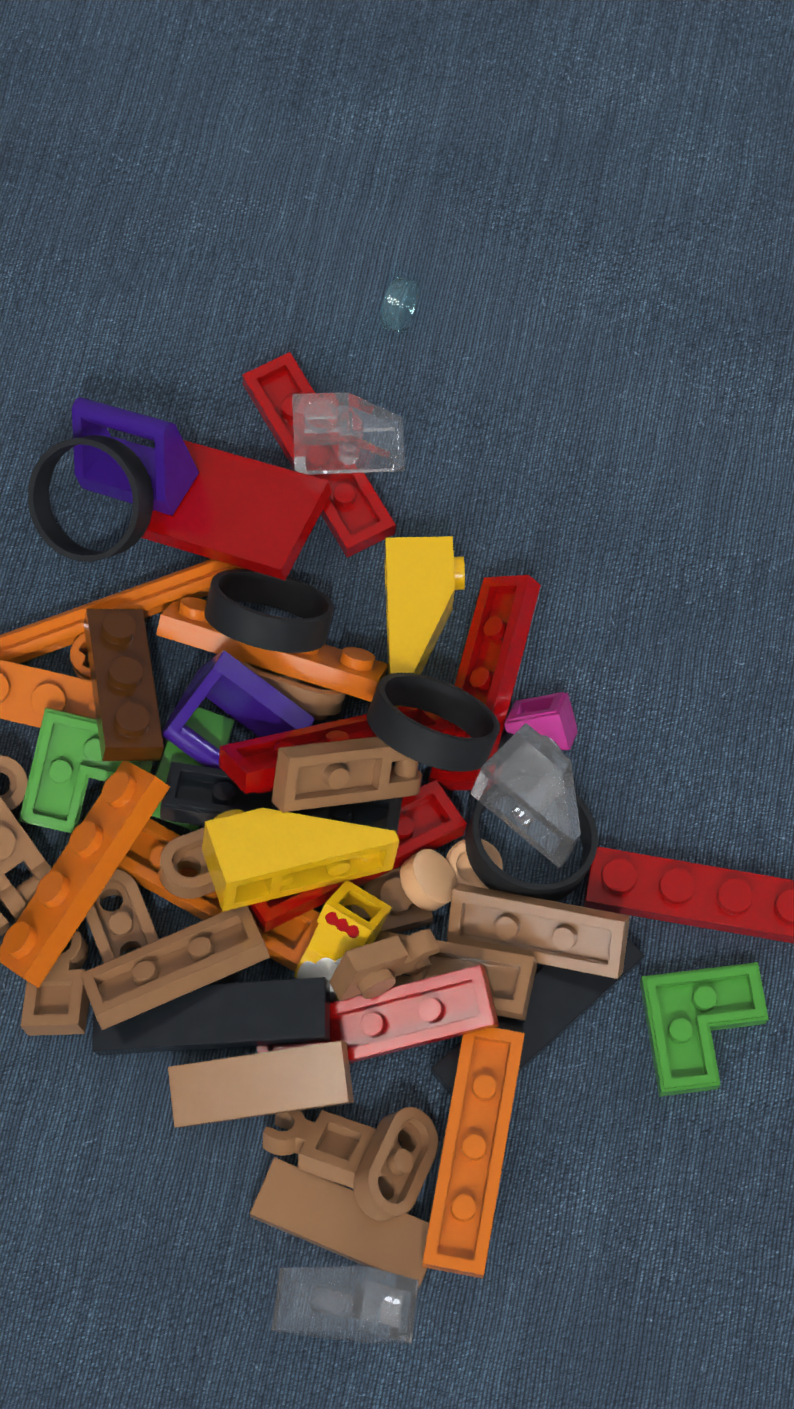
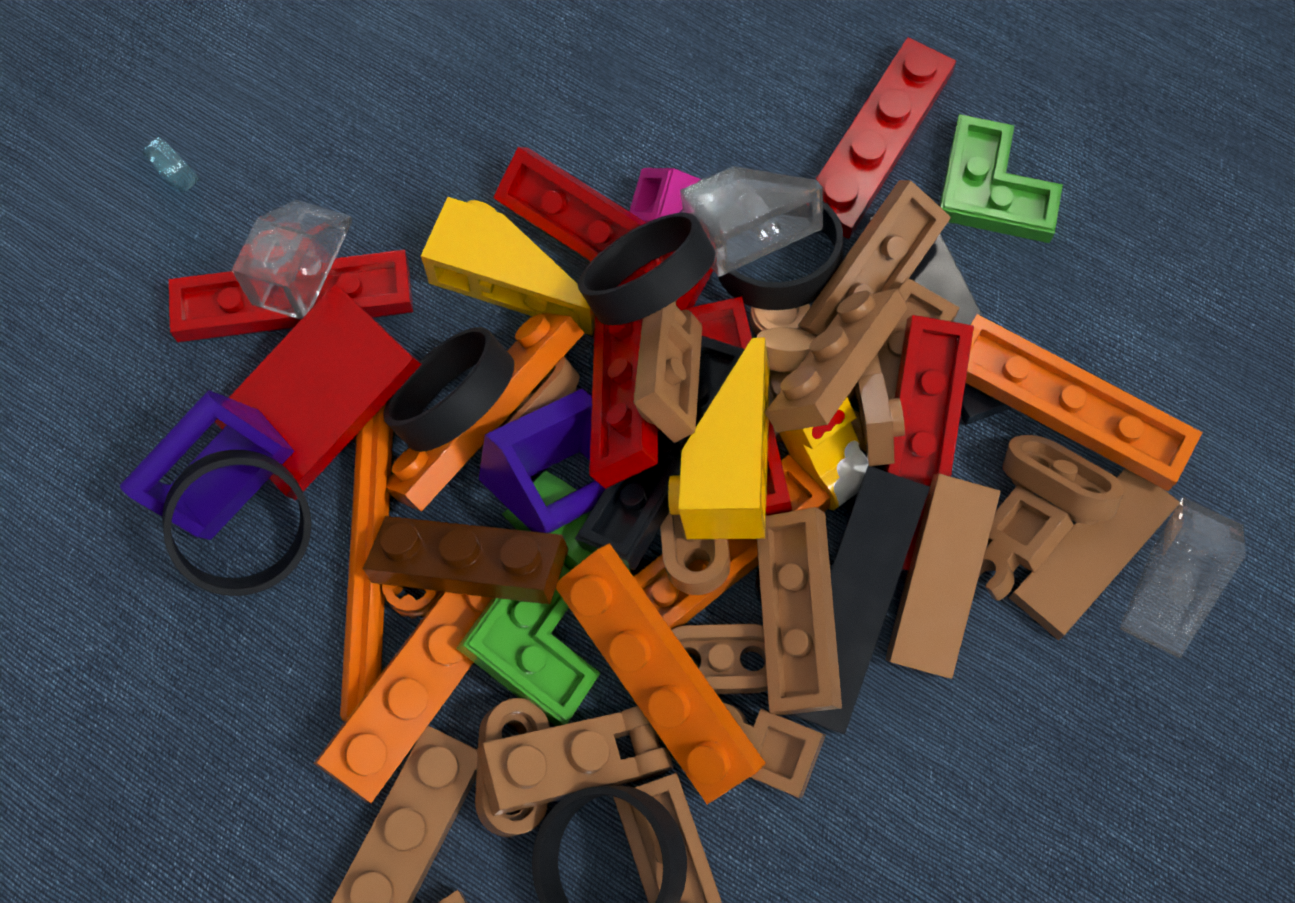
camera: 65 degrees left, 0 degrees up
none -> medium nougat plate [765,288,908,433]

